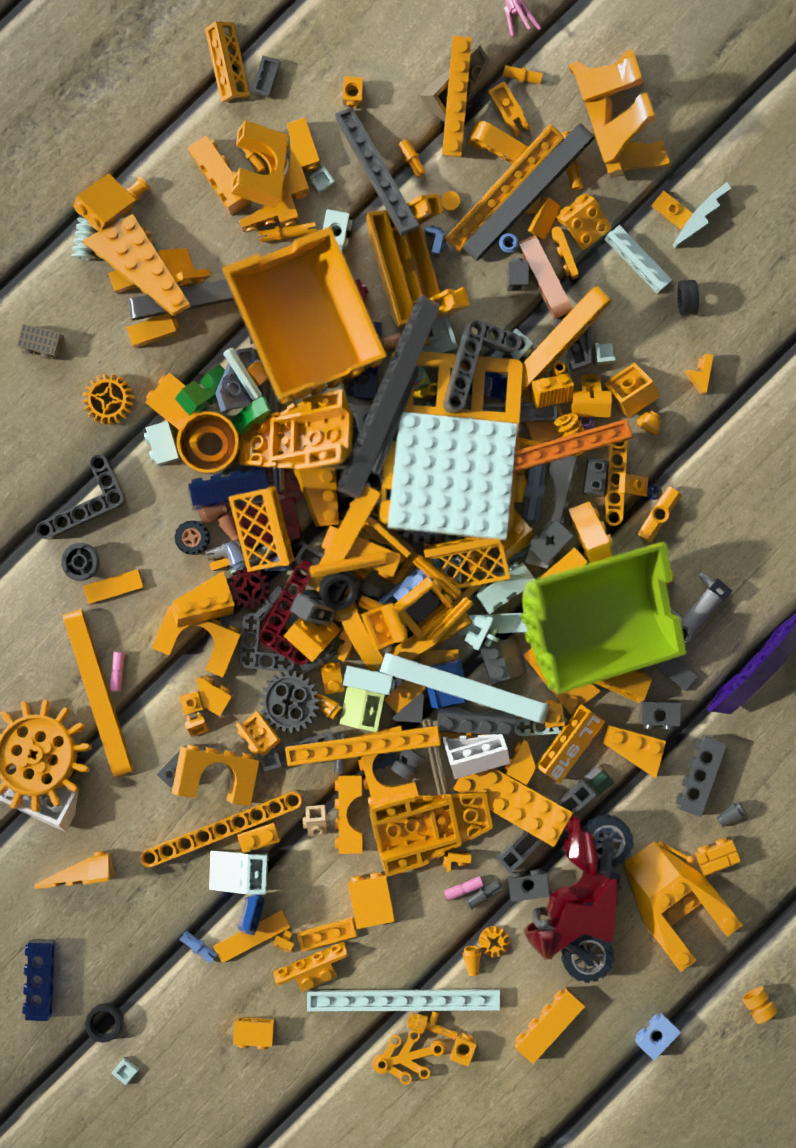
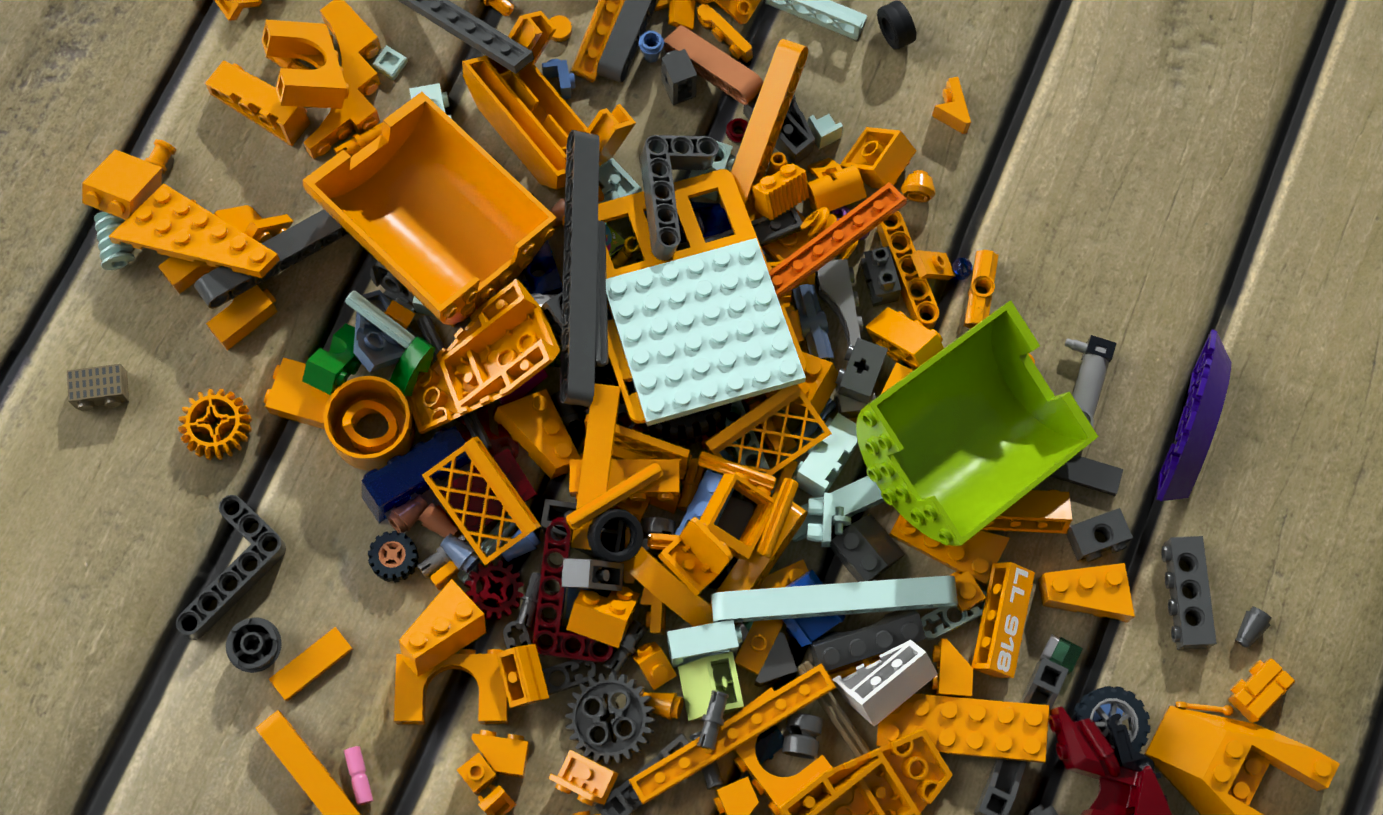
camera: 25 degrees left, 15 degrees down
light aqua brick [144,421,180,466] -> none
none -> light orange brick [496,644,549,708]
none -> dark grey pin [697,690,729,750]
none -> dark red plate [726,118,748,143]

